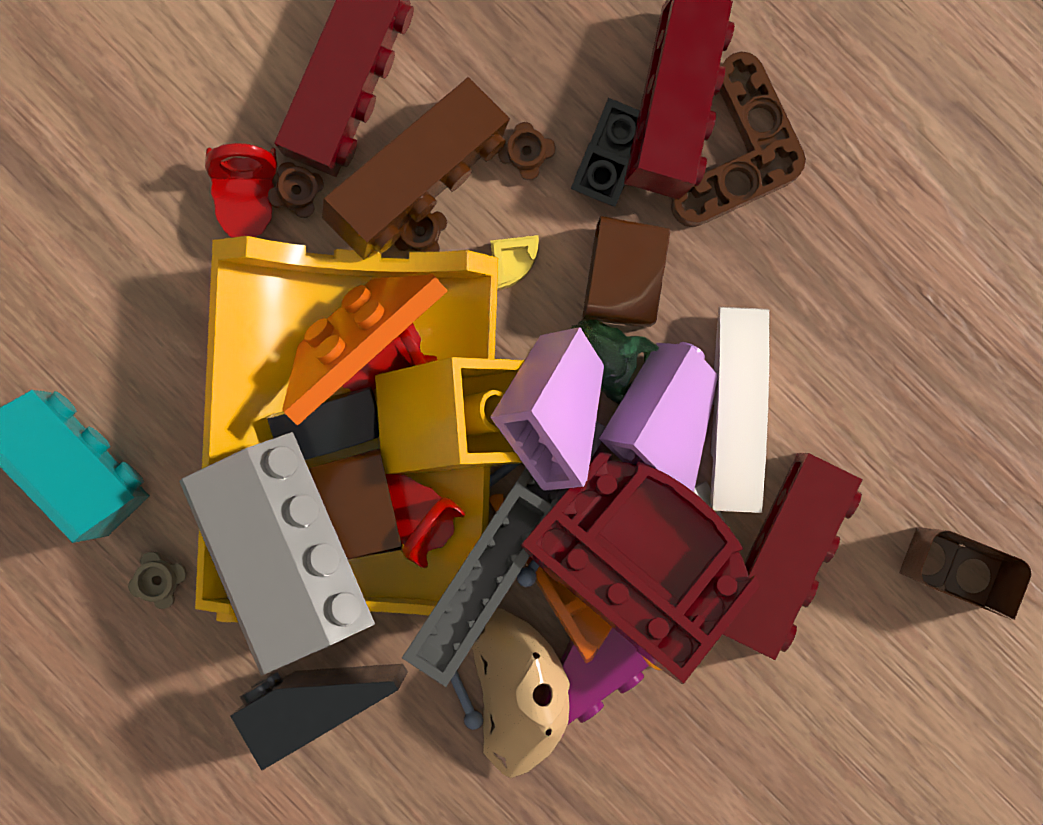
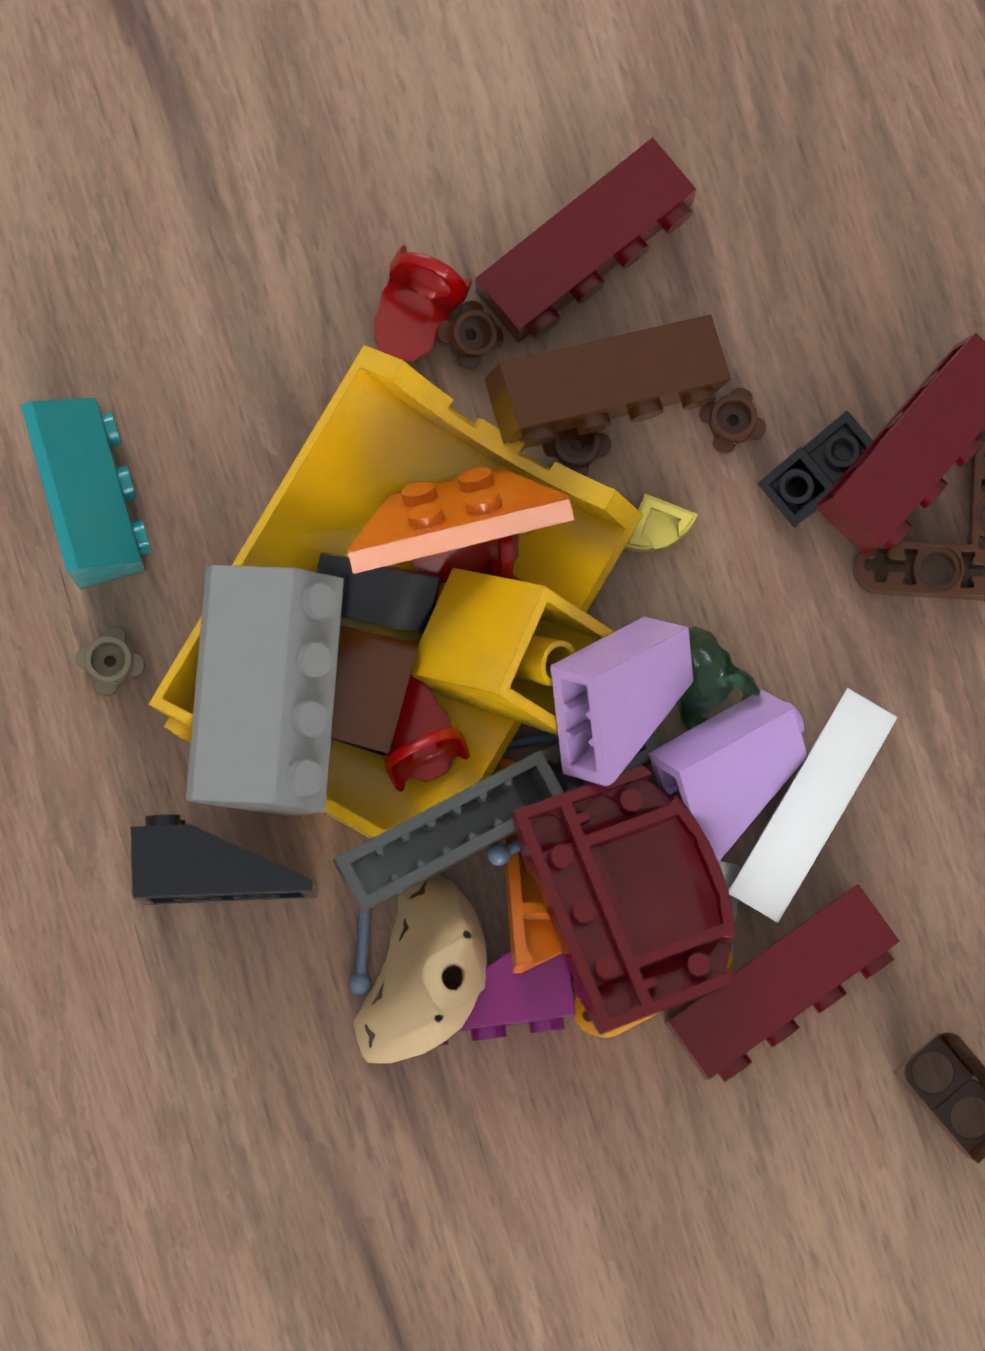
camera: 25 degrees right, 5 degrees down
reddish brown piece [582,216,671,327] -> none

